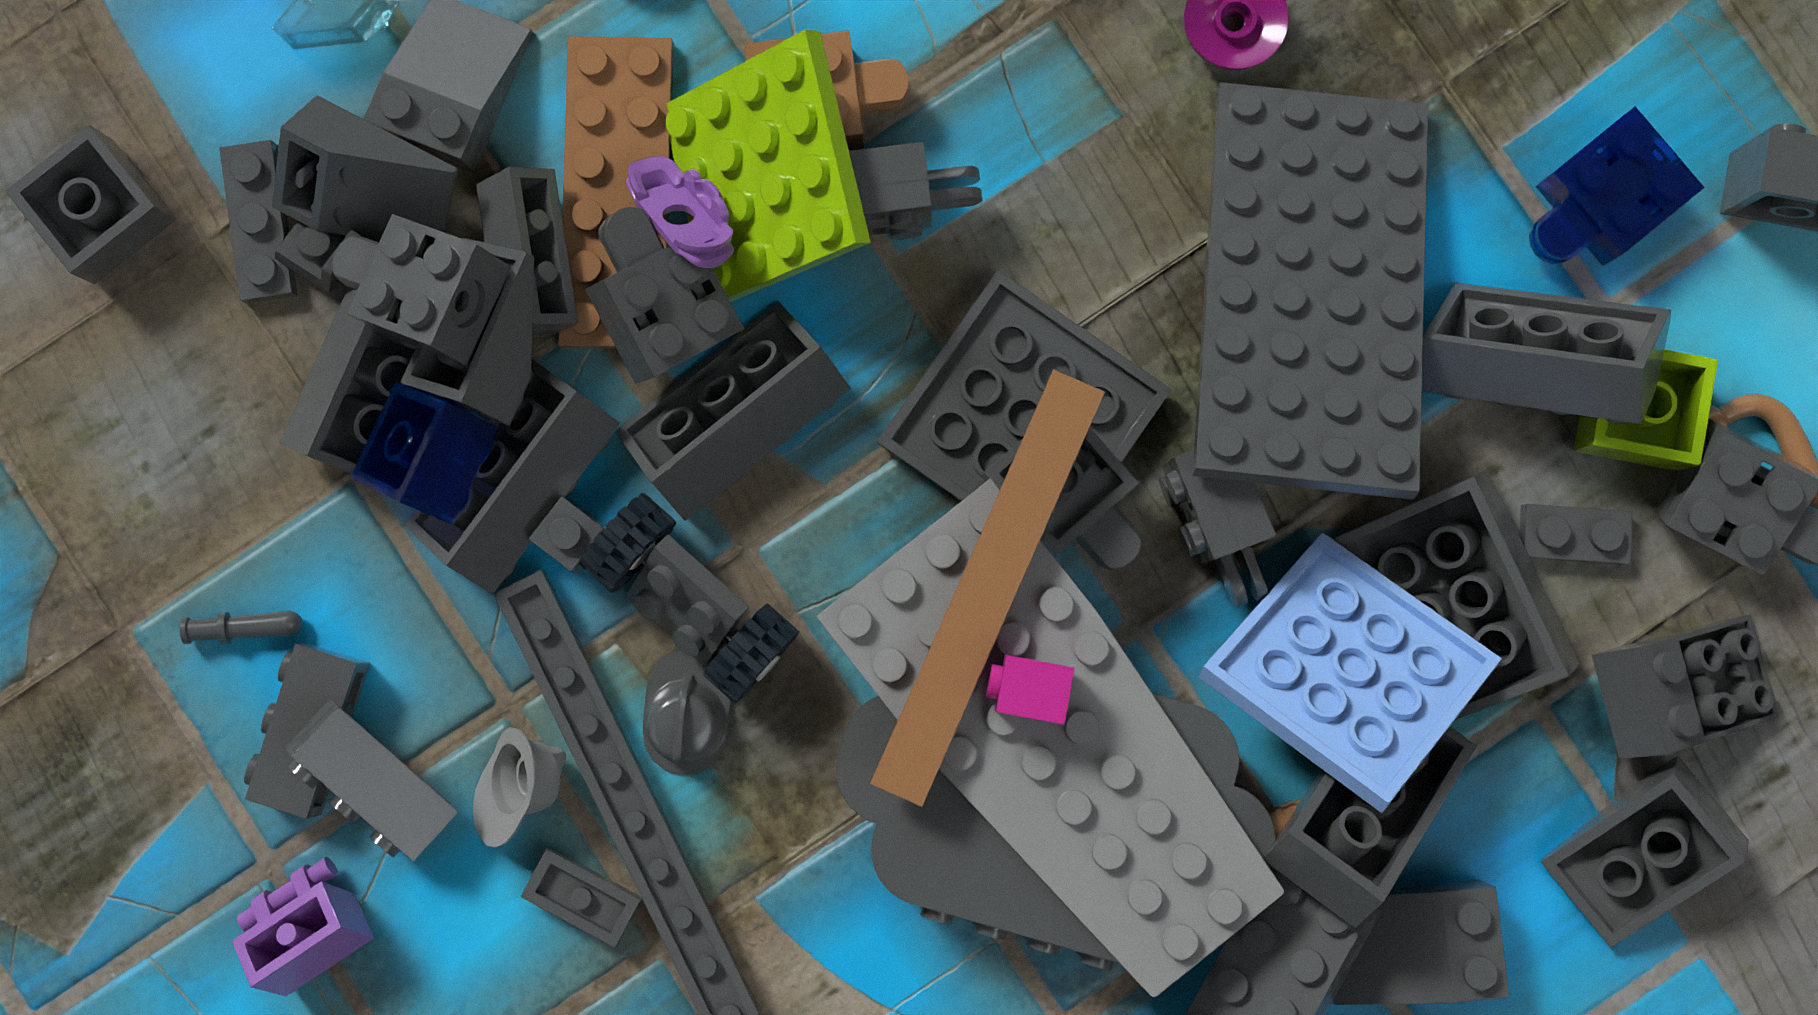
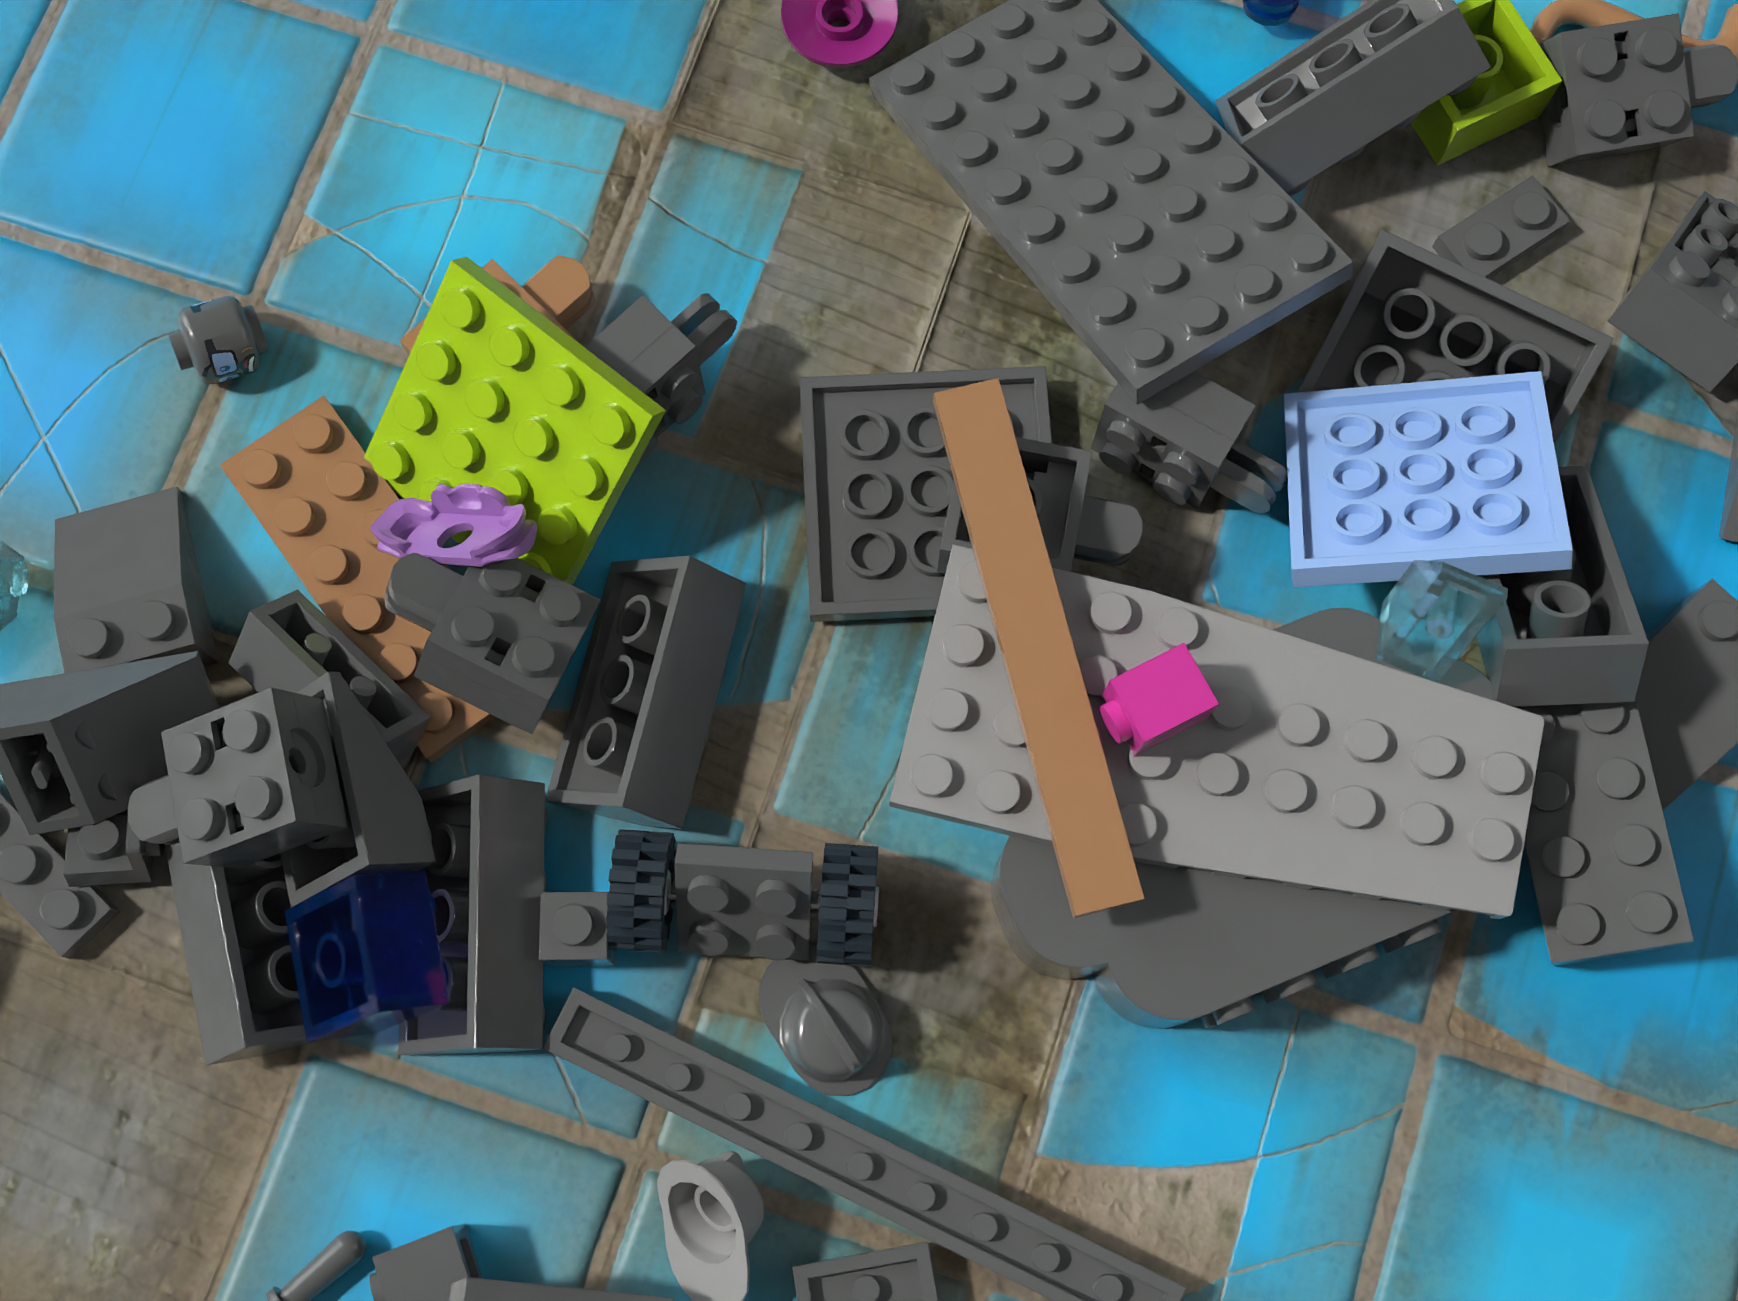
camera: 45 degrees left, 10 degrees down
none -> clear light blue slope [1375,560,1508,683]

